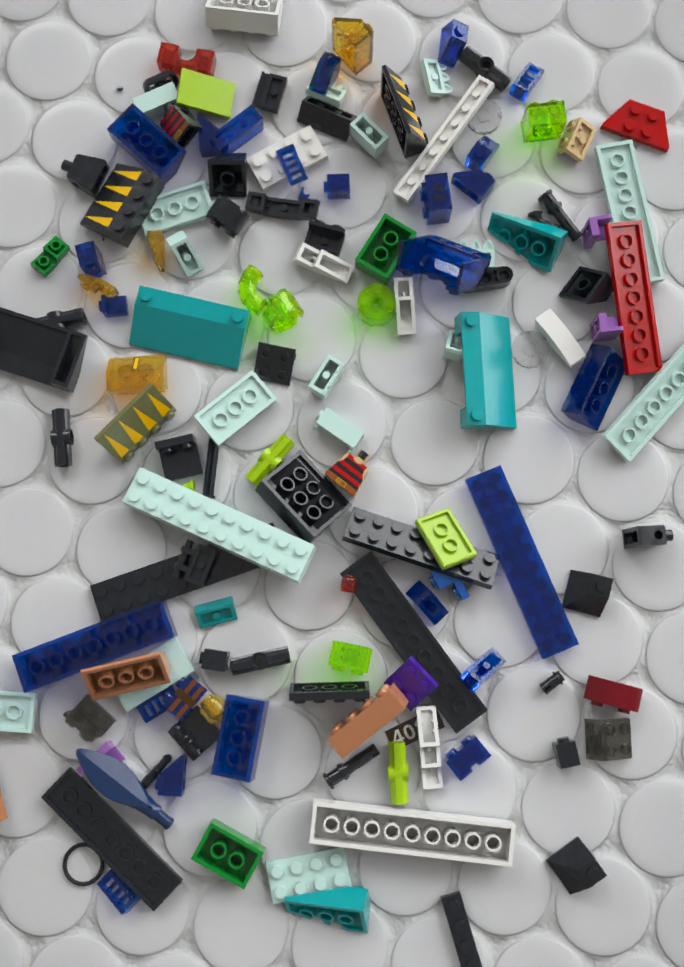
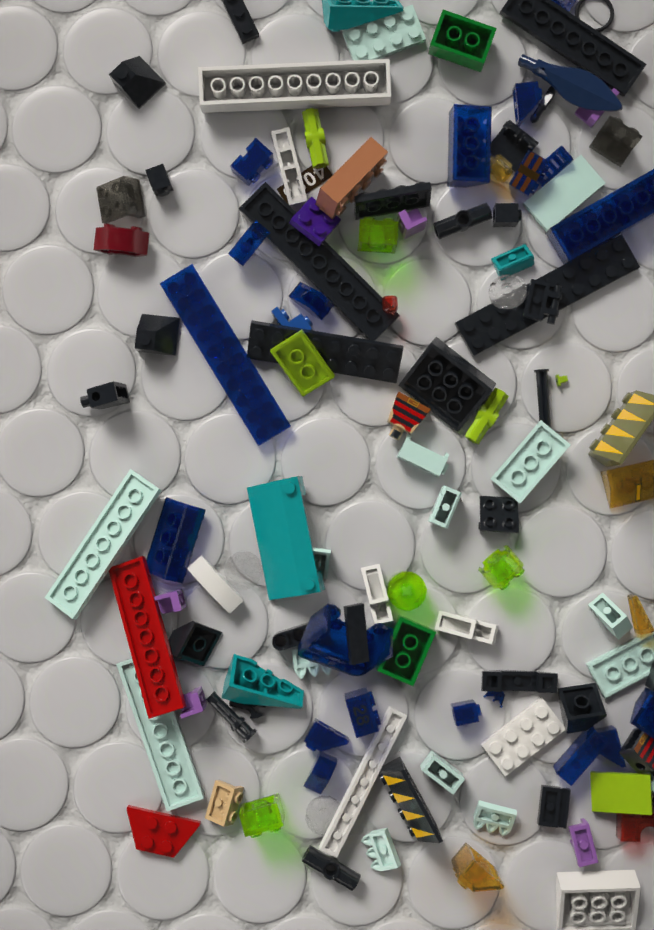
camera: 165 degrees right, 5 degrees up
nougat slope [80,652,171,701] -> none
light aqua brick [122,467,316,585] -> none
teal slope [129,285,252,370] -> none
black bracket [154,433,203,481] -> none
black brick [206,195,250,238] -> none
clear neon green cylinder [238,265,268,316] -> none
clear blue slope [275,144,308,186] -> none
black panel [297,96,358,141] -> none
black bracket [304,220,346,257] -> none
clear blue slope [309,51,342,96] -> none
black pin [322,743,380,790] -> none
clear blue slope [438,19,469,68] -> none
clear blue slope [509,62,545,102] -> none
black pin [539,671,565,694] -> none
none -> black tile [343,603,369,665]
none -> medium lavender panel [396,209,428,239]
none -> clear tile [488,274,527,309]
none -> medium lavender panel [568,818,598,867]

